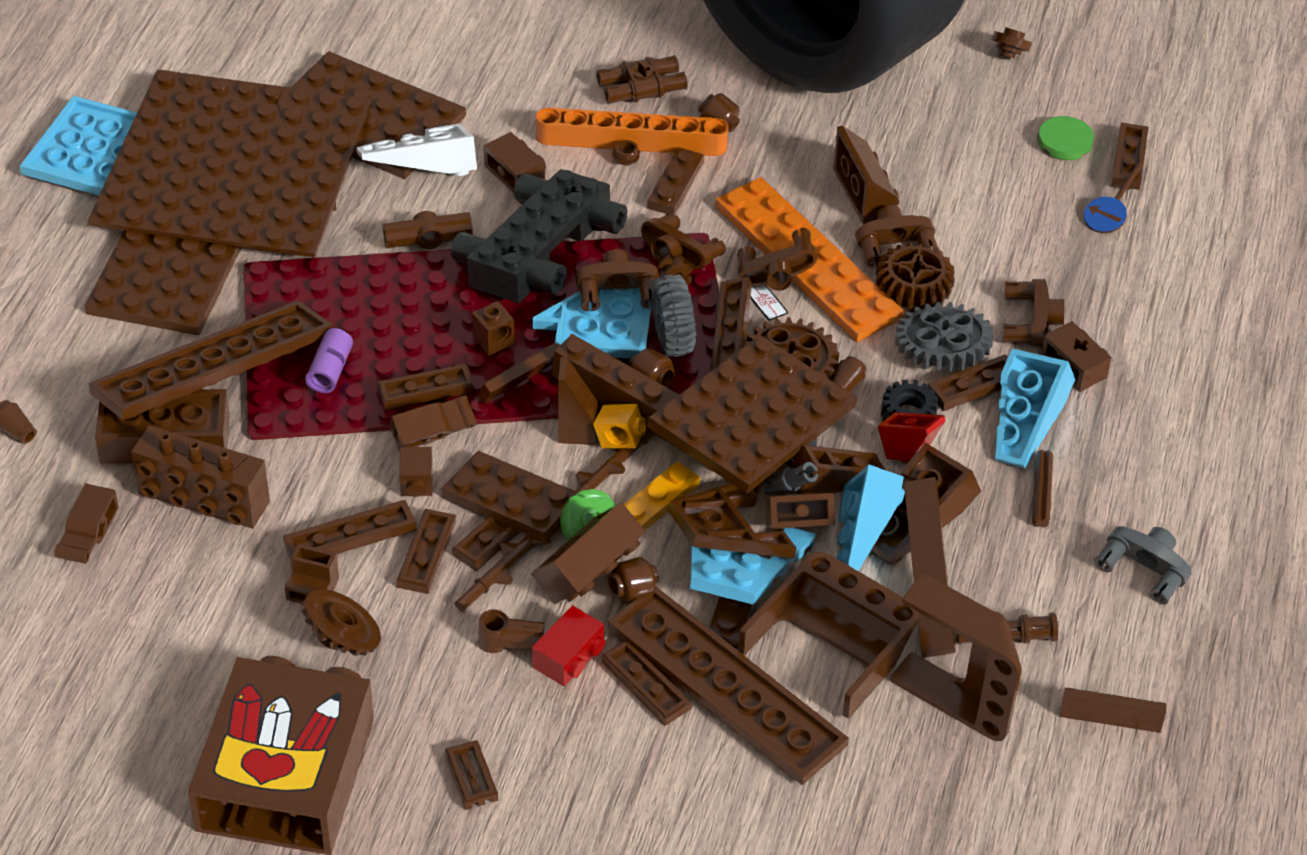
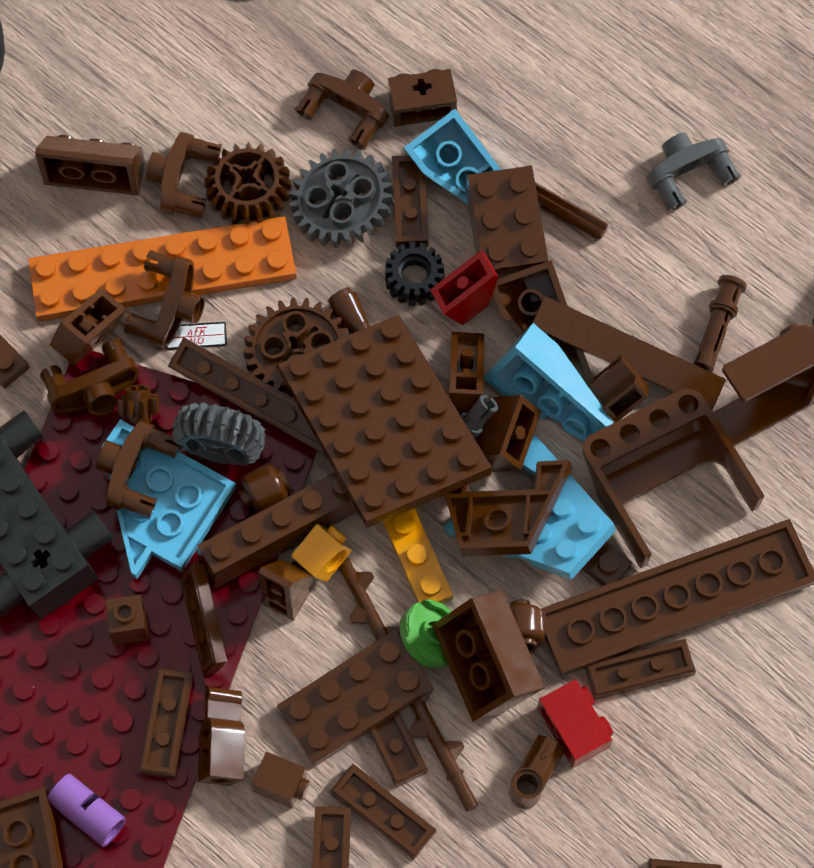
camera: 65 degrees left, 20 degrees up
none -> reddish brown brick [49,288,126,366]
none -> reddish brown brick [464,165,549,275]
none -> reddish brown piece [589,355,649,422]

